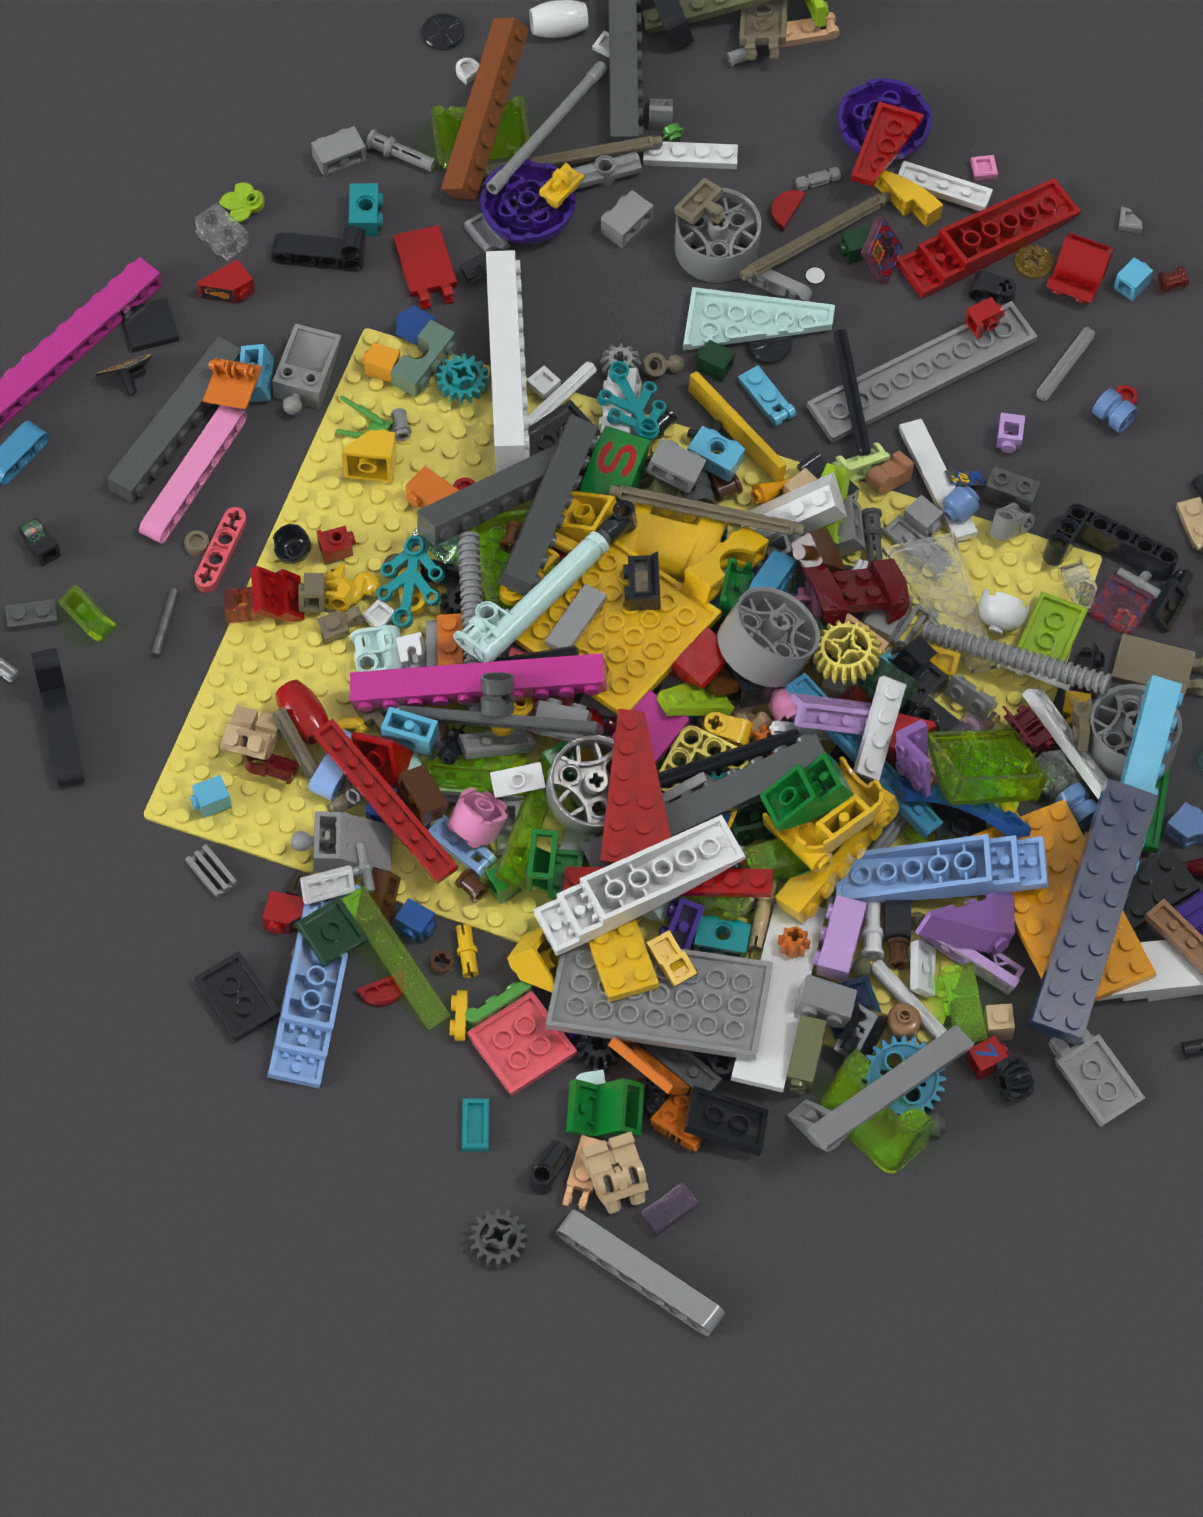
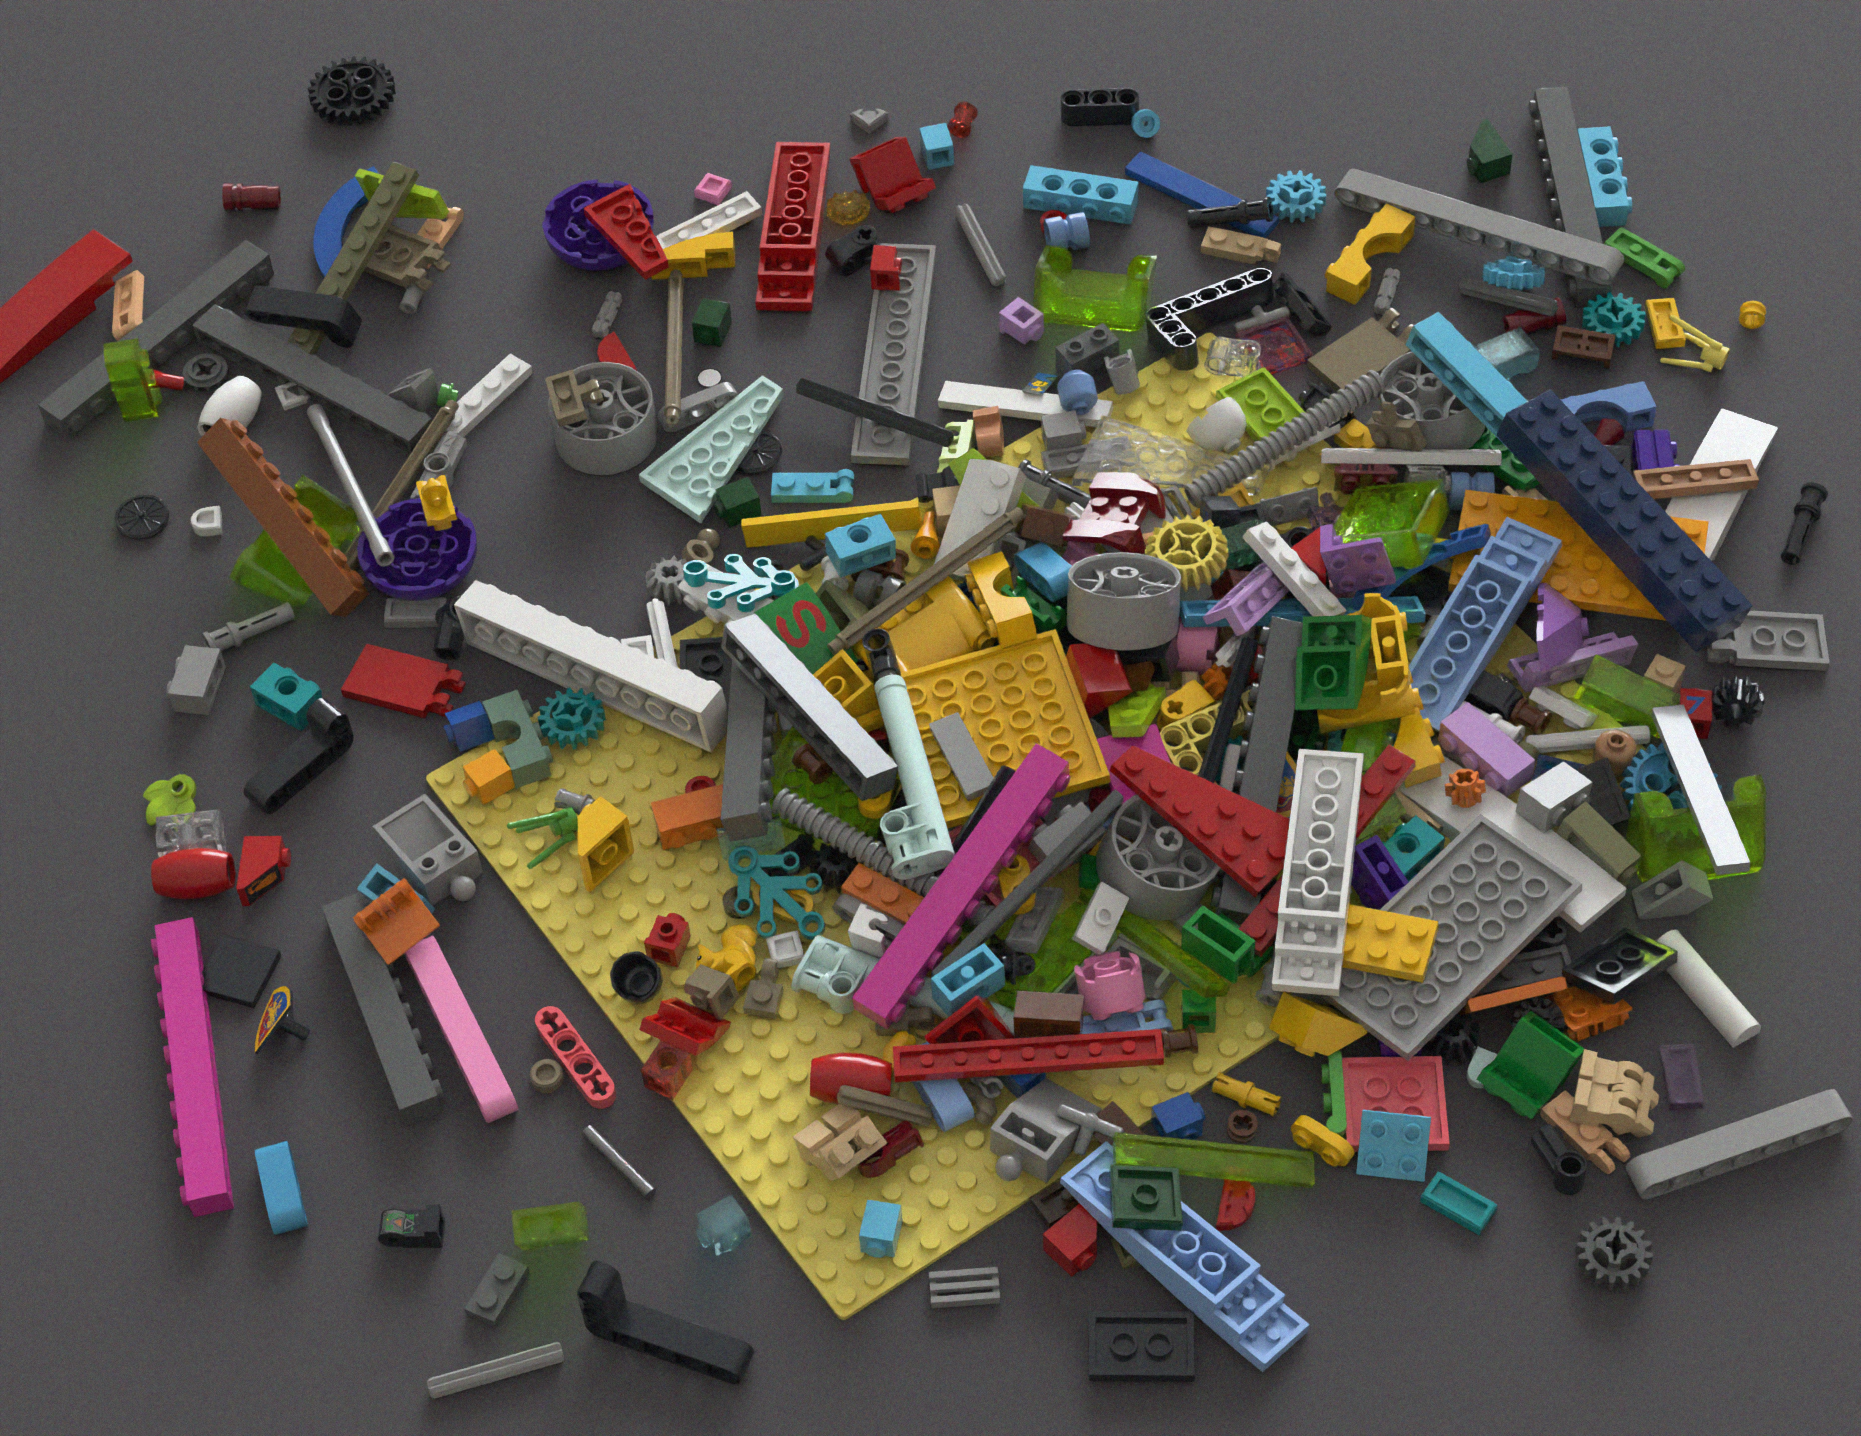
camera: 50 degrees left, 10 degrees down
white plate [300,865,355,905] -> none
dark grey wheel [480,672,514,716] -> none
light grey brick [600,190,654,249] -> none
black window [623,551,661,611] -> none
light grey brick [645,438,706,494] -> none
yellow slope [645,930,697,987] -> none
tile [860,216,903,284] -> none
none -> red piece [151,848,236,900]
none -> clear light blue brick [695,1195,752,1256]
none -> medium azure brick [1023,165,1139,225]
none -> clear neon green windscreen [1033,245,1157,331]
none -> medium azure hinge [1356,1110,1431,1182]
none -> white brick [1657,930,1761,1048]

